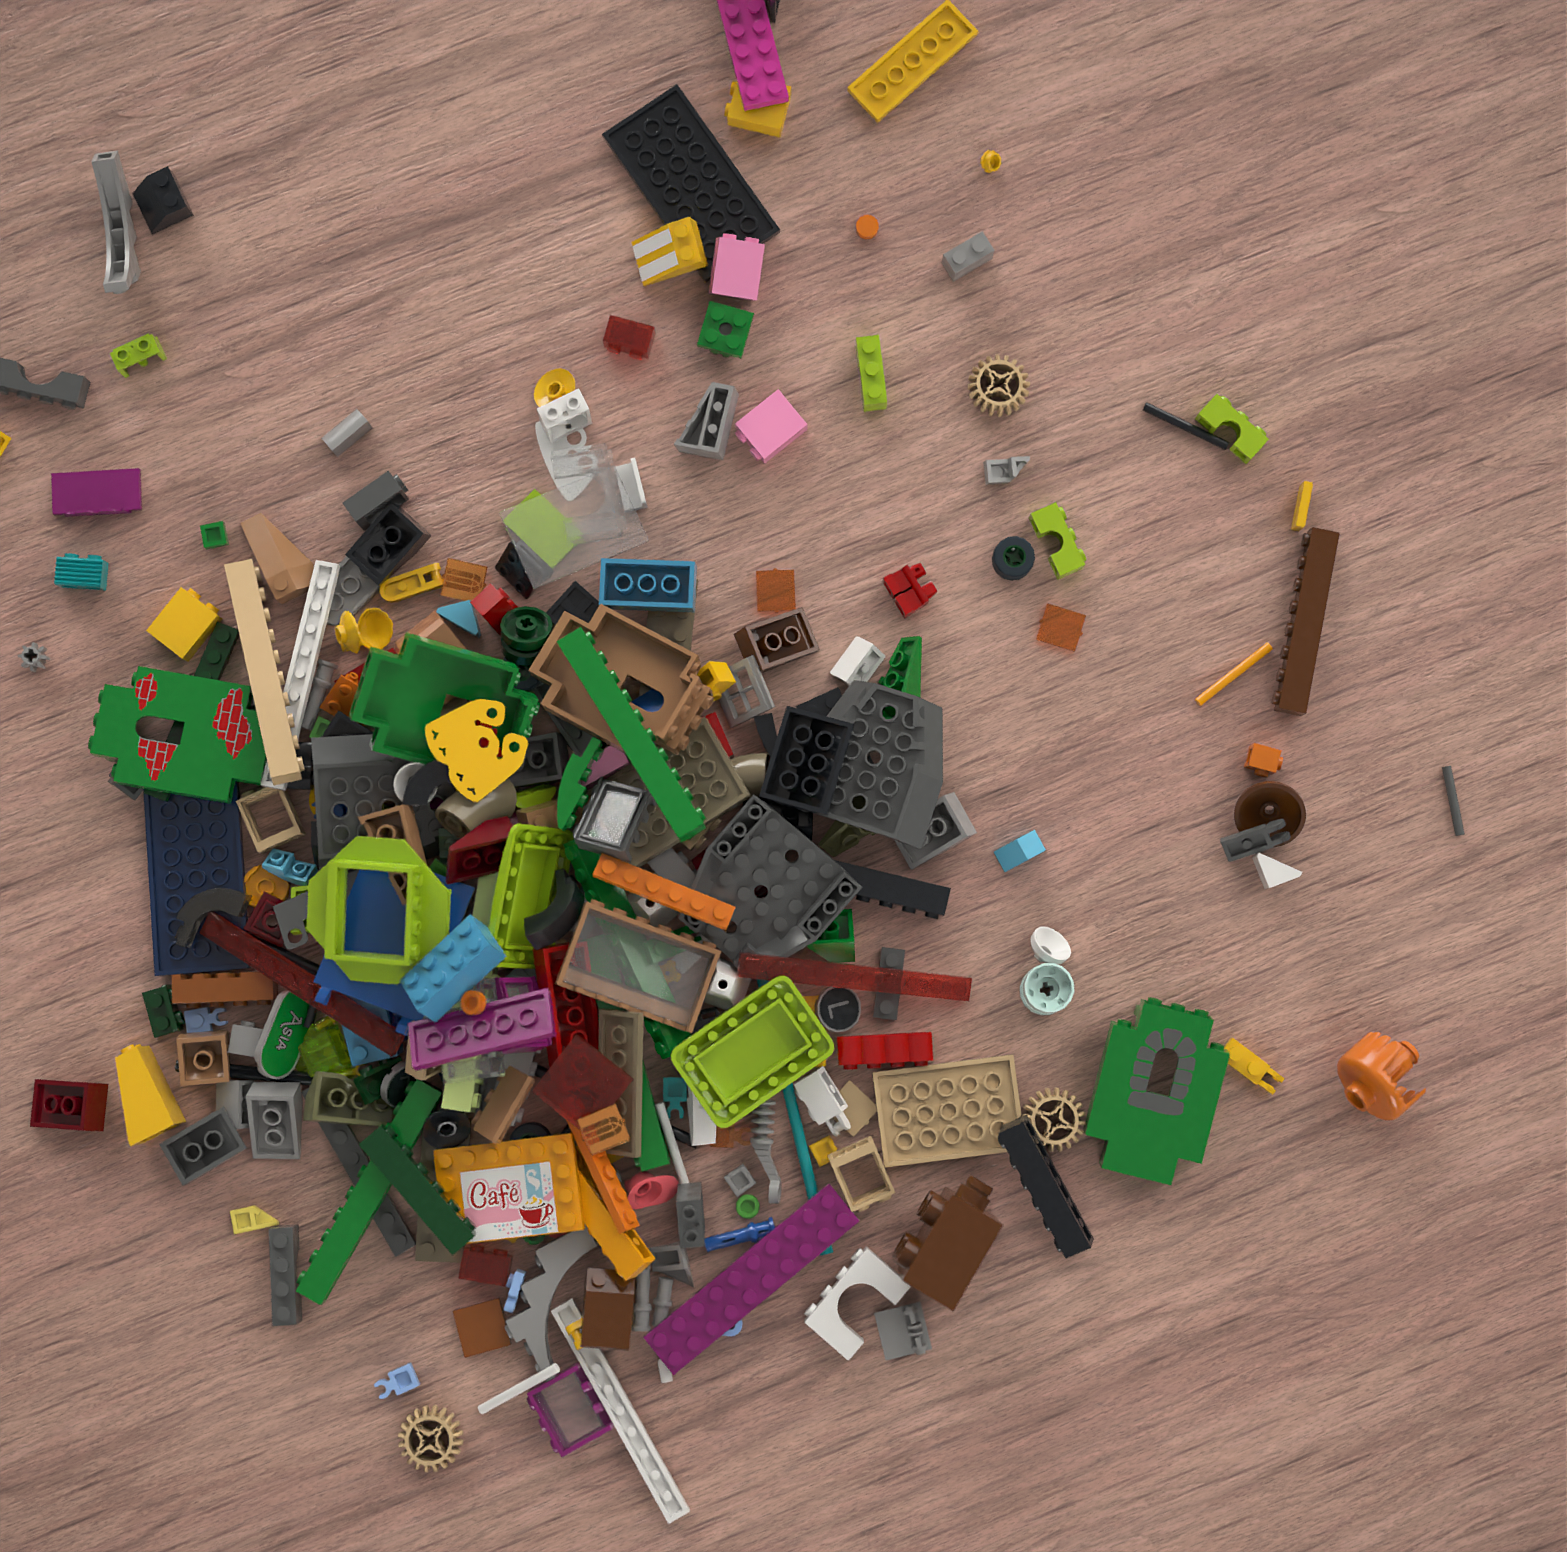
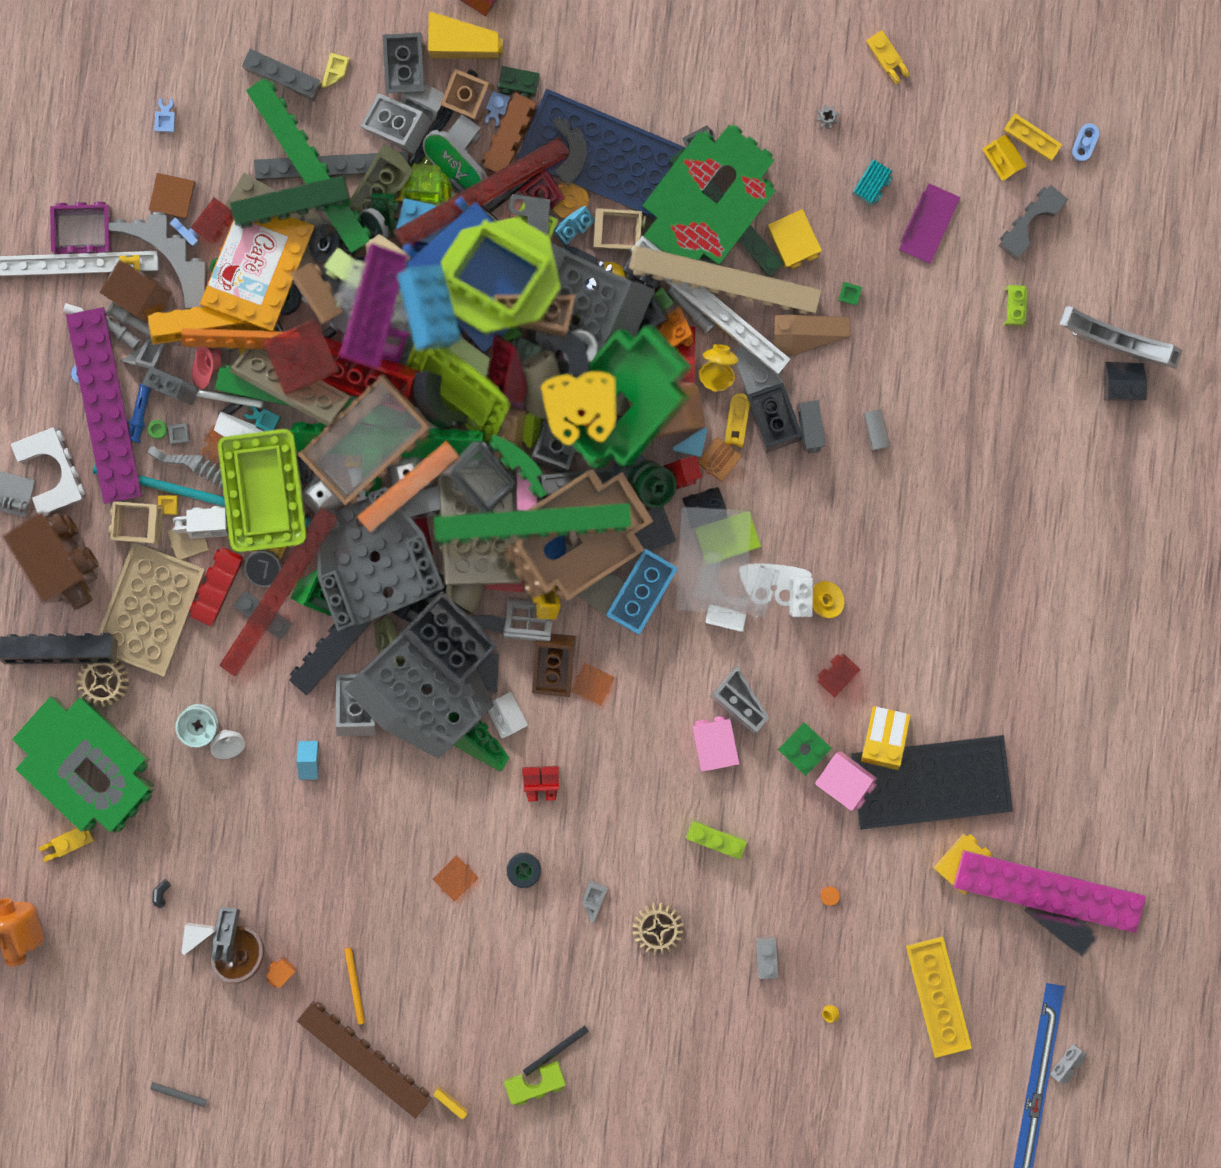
camera: 120 degrees right, 5 degrees up
tan gear [398,1405,463,1472] -> none
orange tile [461,990,486,1015] -> none
white bar [478,1363,560,1414] -> none
clear orange piece [577,1104,631,1156] -> none
lime arch [1028,502,1086,580] -> none
none -> black arm [152,879,171,908]

